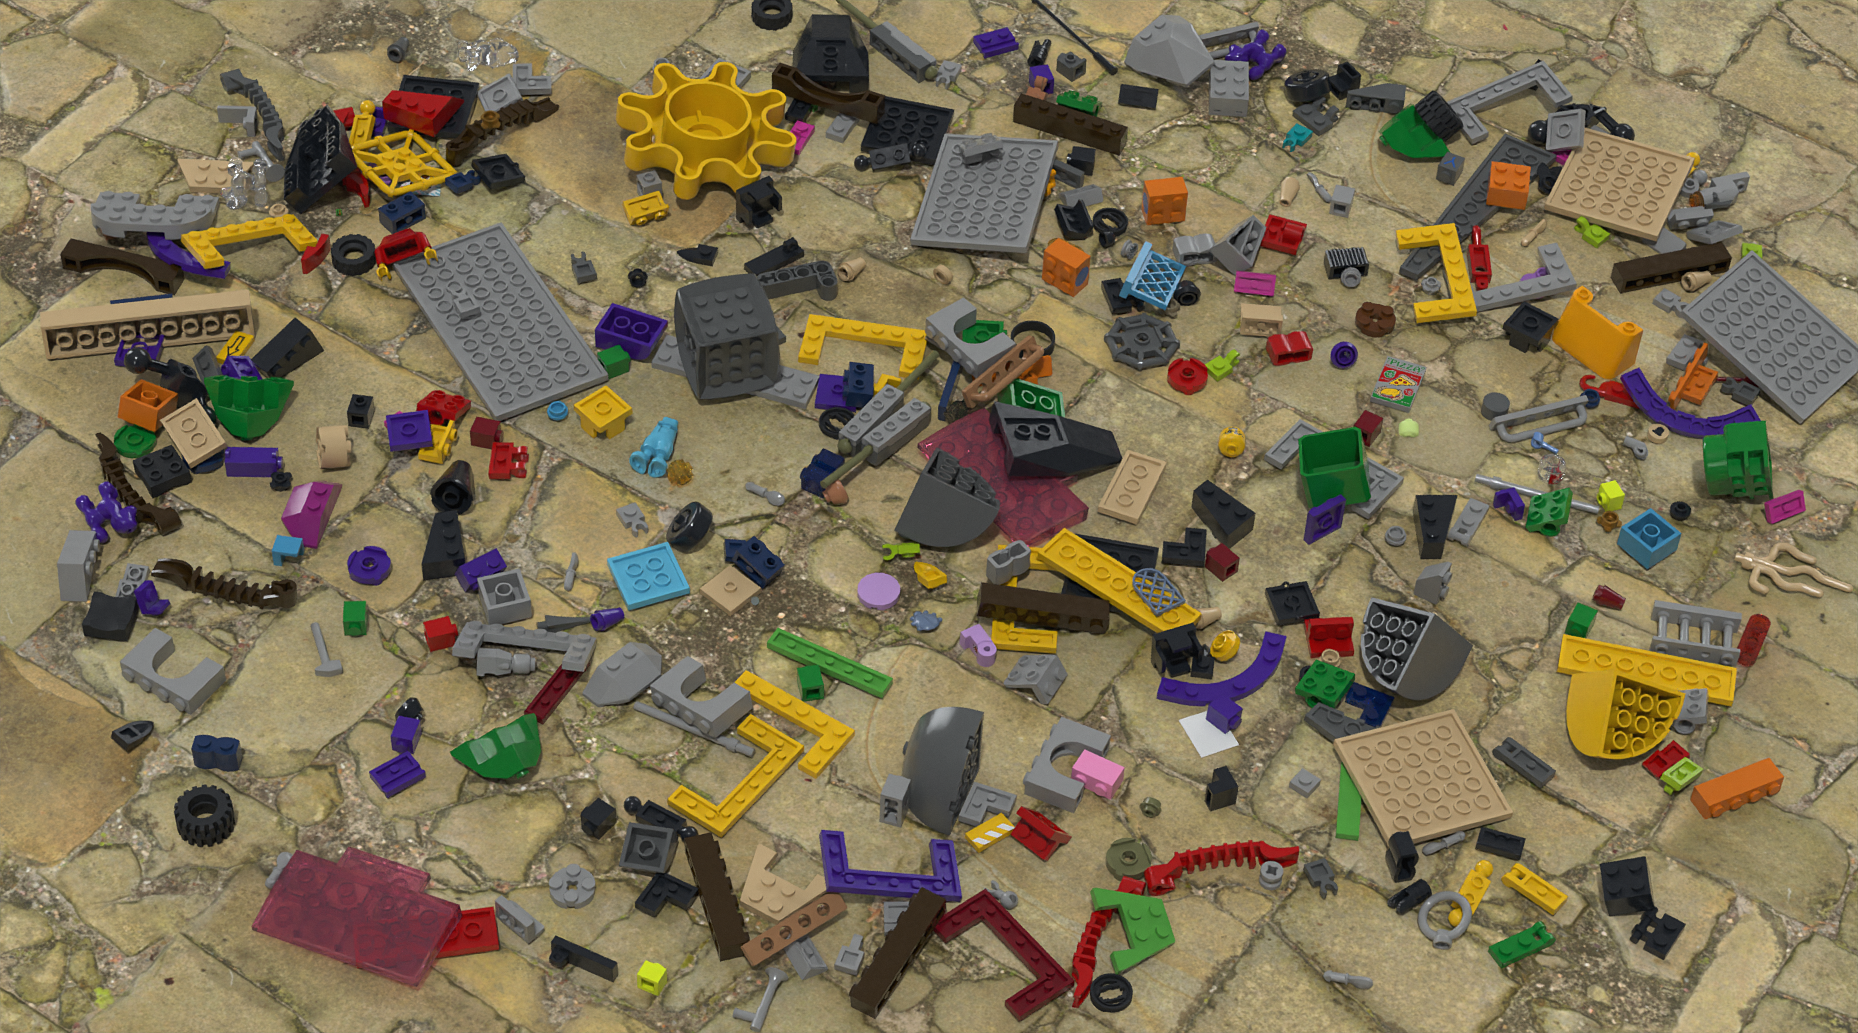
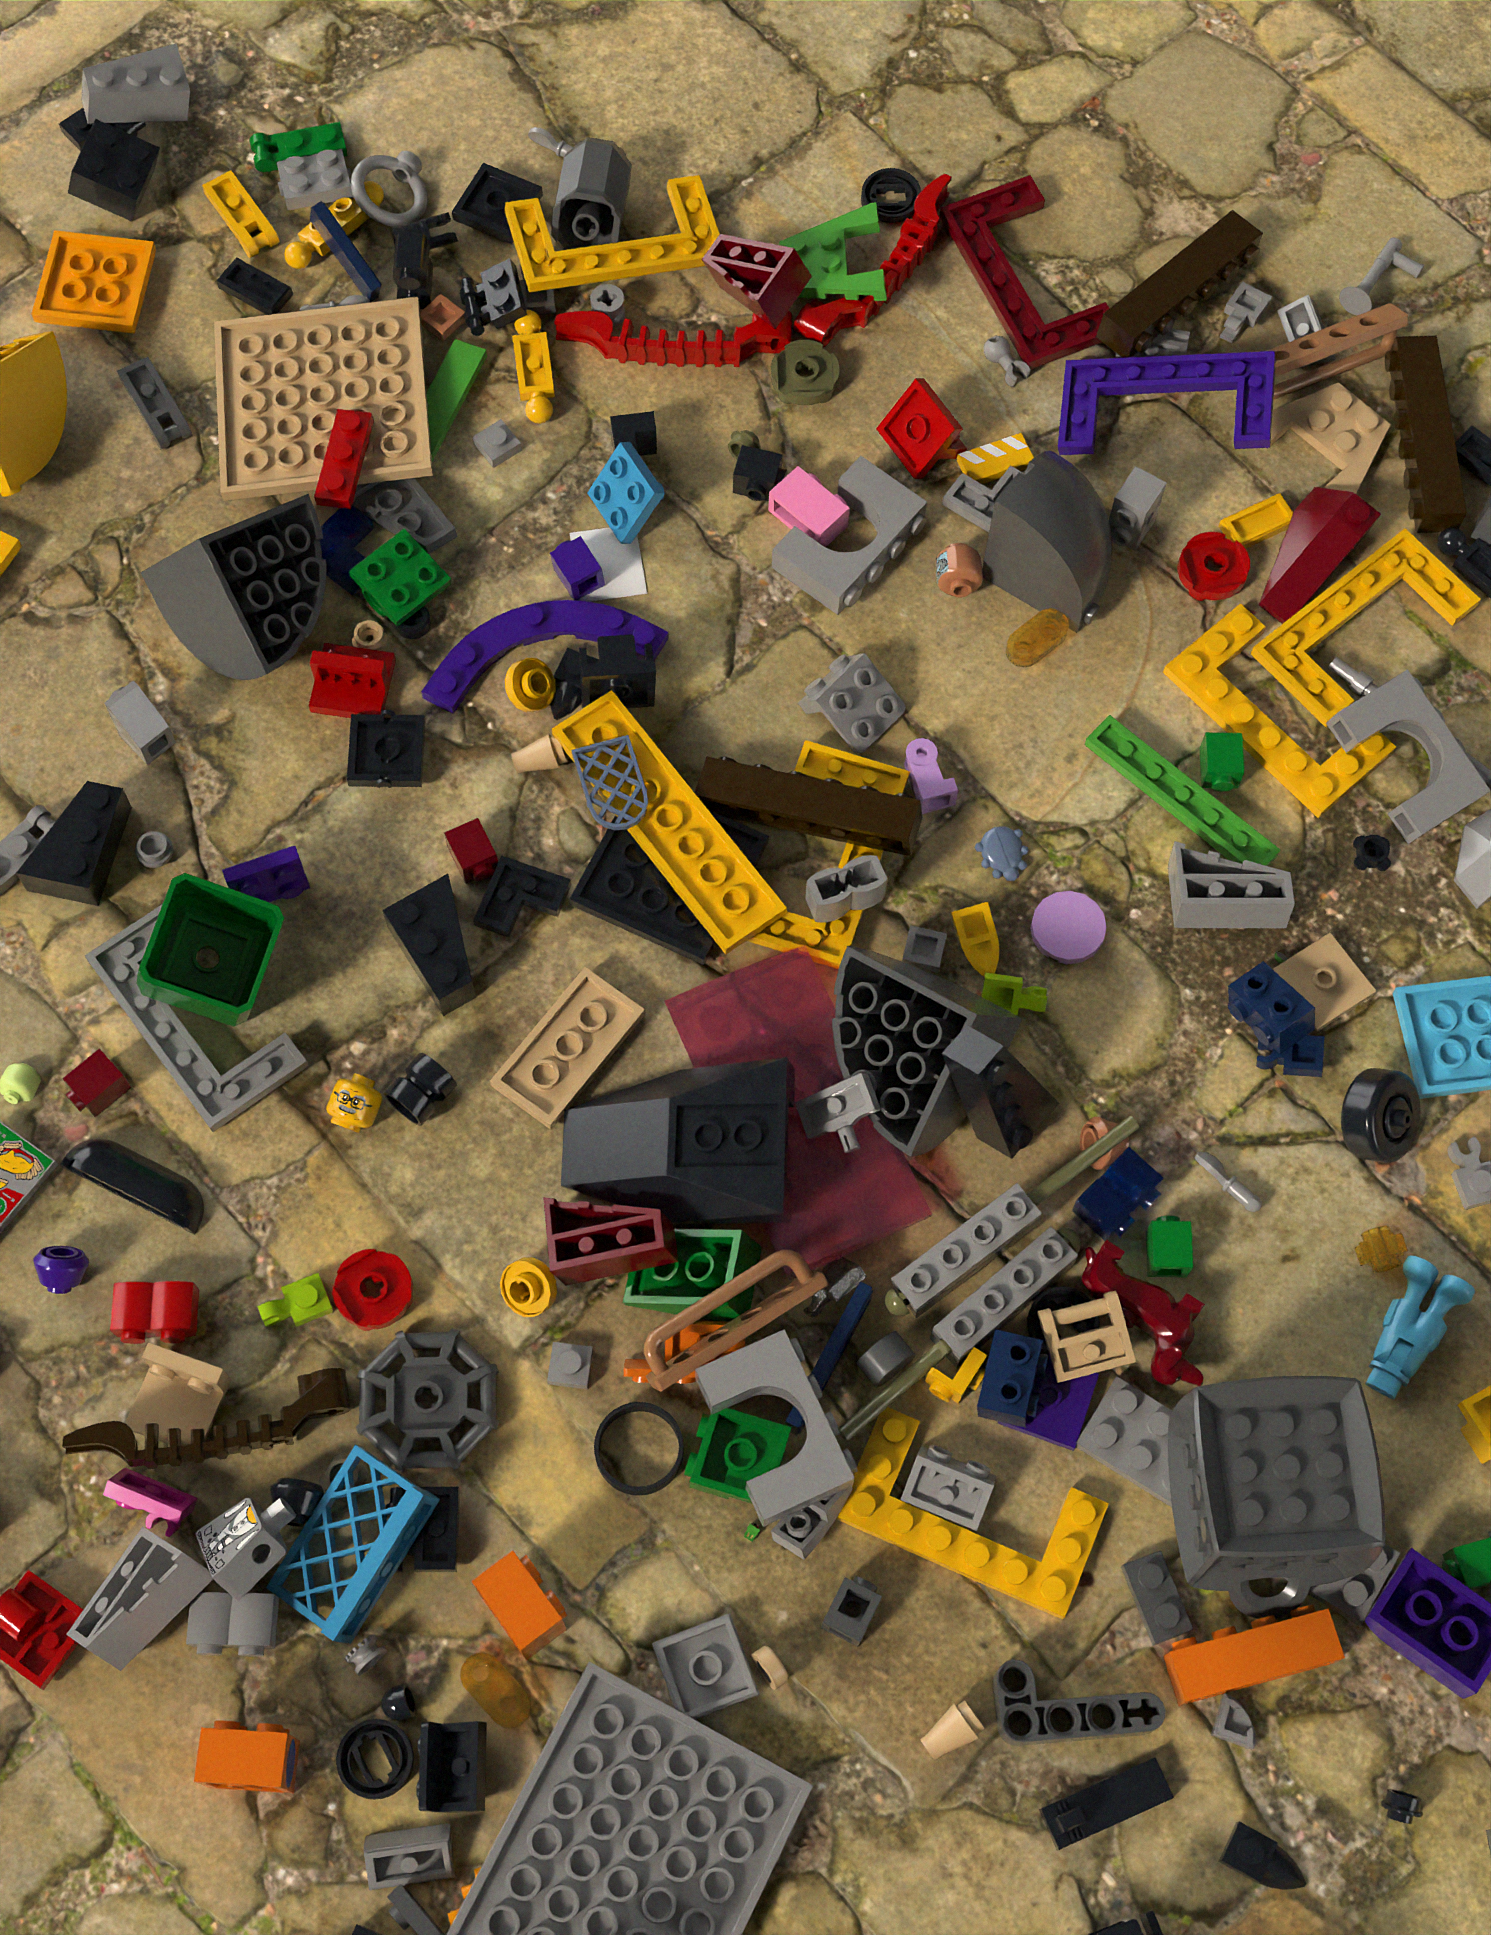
camera: 165 degrees left, 20 degrees up
none -> light orange plate [31,230,156,334]
none -> black brick [60,1138,204,1235]
none -> dark brown piece [62,1368,350,1469]
none -> light grey wedge [81,43,190,124]
none -> light grey torso [195,1497,296,1601]
none -> light grey plate [277,149,354,211]
none -> dark blue tile [310,201,382,302]
none -> red plate [314,409,374,509]
none -> black wheel [383,1053,457,1126]
none -> nougat plate [420,294,465,342]
none -> black plate [452,163,543,244]
none -> black plate [459,258,527,336]
none -> yellow plate [500,1257,557,1317]
none -> yellow plate [505,175,720,292]
none -> yellow plate [512,310,555,424]
none -> dark red wedge [543,1197,678,1286]
none -> light grey plate [547,1342,593,1389]
none -> dark grey brick [551,137,632,250]
none -> dark azure plate [587,442,665,544]
none -> light grey plate [652,1613,760,1720]
none -> dark red wedge [702,234,812,329]
none -> black brick [733,445,787,501]
none -> light grey plate [795,1073,881,1153]
none -> dark grey brick [821,1576,882,1647]
none -> dark grey piece [856,1331,916,1388]
none -> light grey bracket [900,1445,996,1531]
none -> light grey plate [902,925,947,973]
none -> nougat head [935,543,983,598]
none -> black wedge [942,1025,1060,1159]
none -> tan plate [1038,1290,1136,1383]
none -> dark red animal [1082,1239,1205,1386]
none -> green brick [1146,1216,1193,1278]
none -> light grey wedge [1168,841,1295,928]
none -> red plate [1177,532,1250,601]
none -> yellow tile [1219,493,1293,549]
none -> dark red wedge [1258,487,1381,624]
none -> black plate [1353,835,1391,871]

